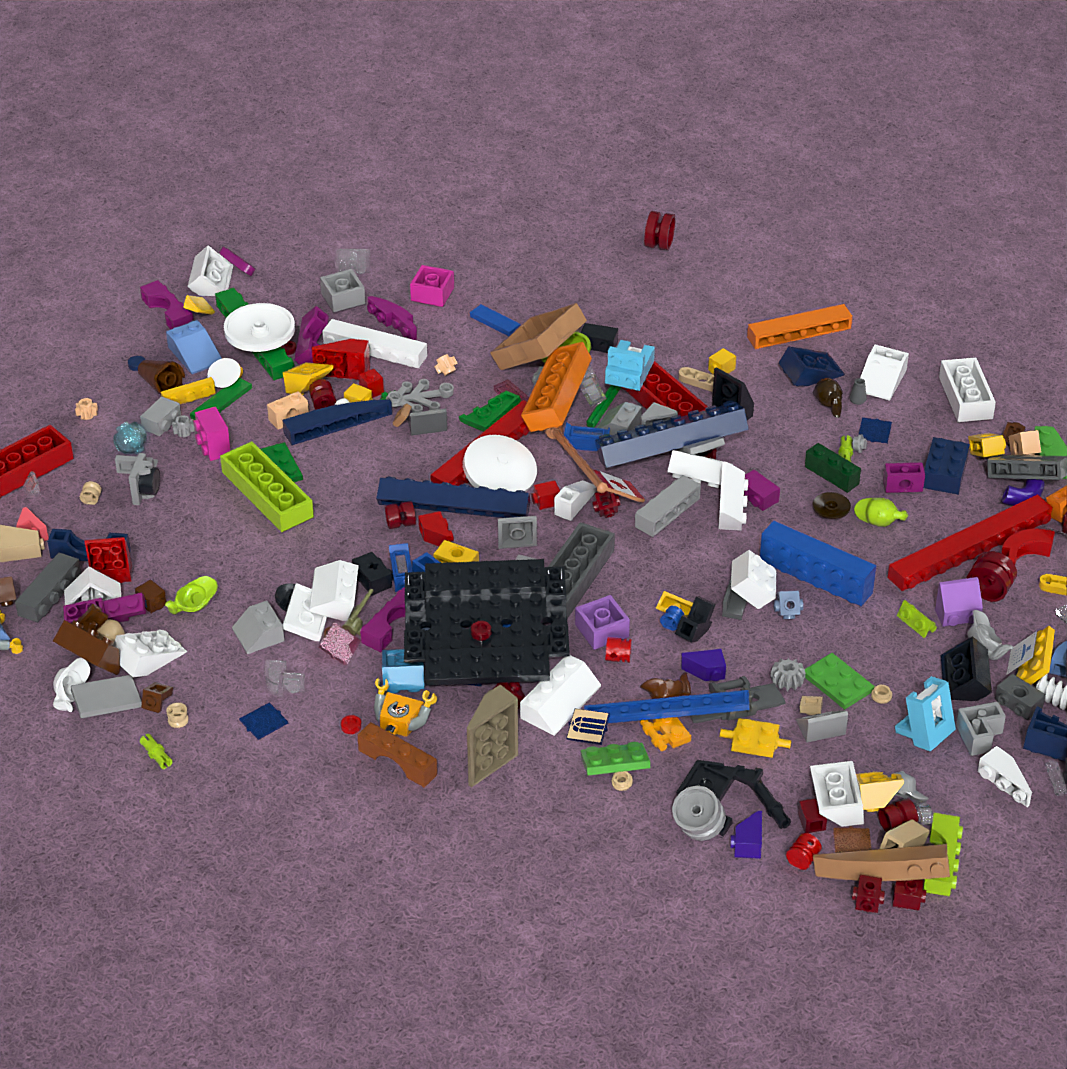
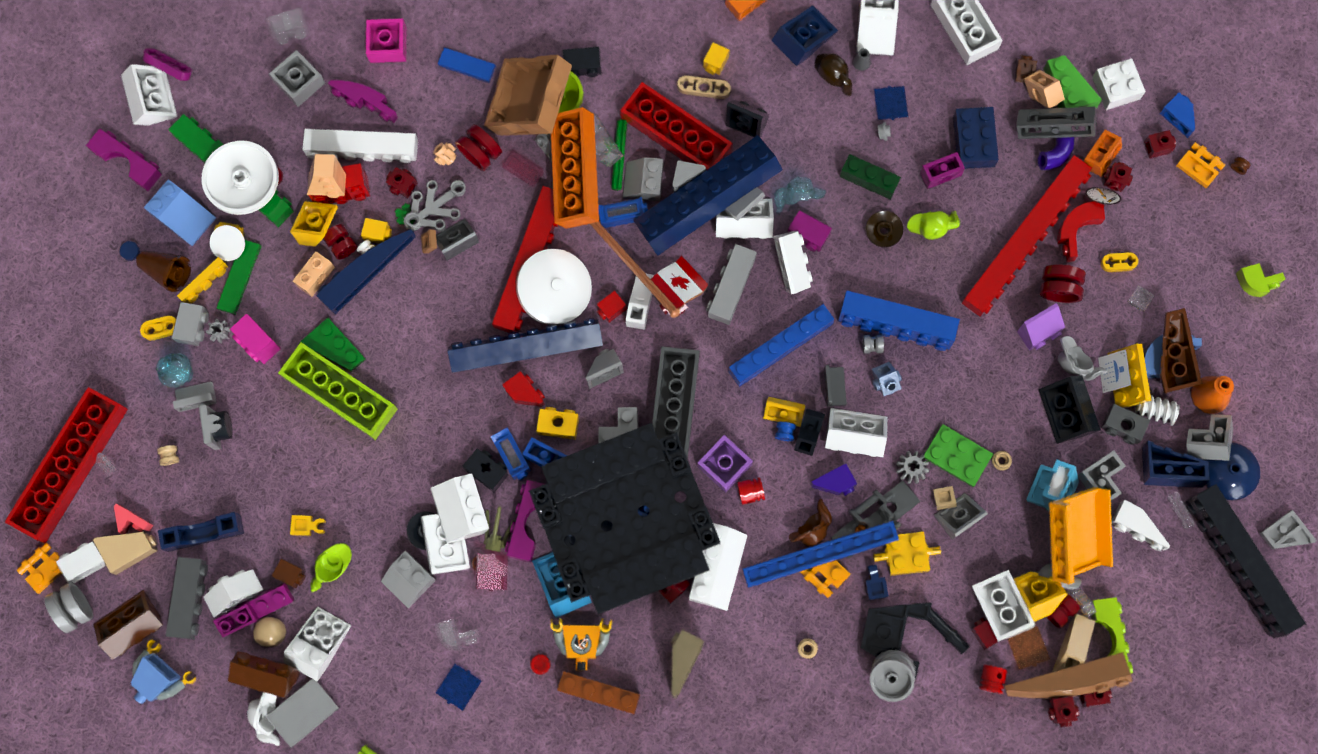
camera: 15 degrees left, 35 degrees up
light nougat gear [75,398,98,420] -> none
reddish brown hips [76,604,108,632] -> none
red slope [85,537,132,583] -> none
reddish brown bracket [141,682,173,713] -> none
tan wheel [166,703,189,728] -> none
yellow slope [183,295,215,314] -> none
magenta arch [294,306,329,365] -> none
red brick [359,369,384,398] -> none
dark red wheel [385,501,416,529] -> none
green wing [459,391,521,432] -> none
dark red tile [471,621,491,640] -> none
piece [566,708,610,745] -> none
bright green plate [581,742,651,775] -> none
medium azure brick [605,340,655,391] -> none
dark purple slope [730,811,762,859] -> none
white brick [731,550,776,609] -> none
lime pin [838,435,853,462] -> none
lime hinge [897,600,937,638] -> none
yellow brick [968,433,1006,457] -> none
none -> yellow plate [140,316,176,341]
none -> yellow plate [290,515,326,536]
none -> light nougat wedge [307,154,346,198]
none -> dark red brick [386,167,418,199]
none -> dark red wheel [455,124,503,171]
none -> blue brick [728,304,835,387]
none -> clear light blue hair [774,176,826,214]
none -> white slope [825,408,888,457]
none -> light grey wheel [862,334,884,354]
none -> dark blue plate [865,564,889,600]
none -> light orange panel [1049,487,1113,584]

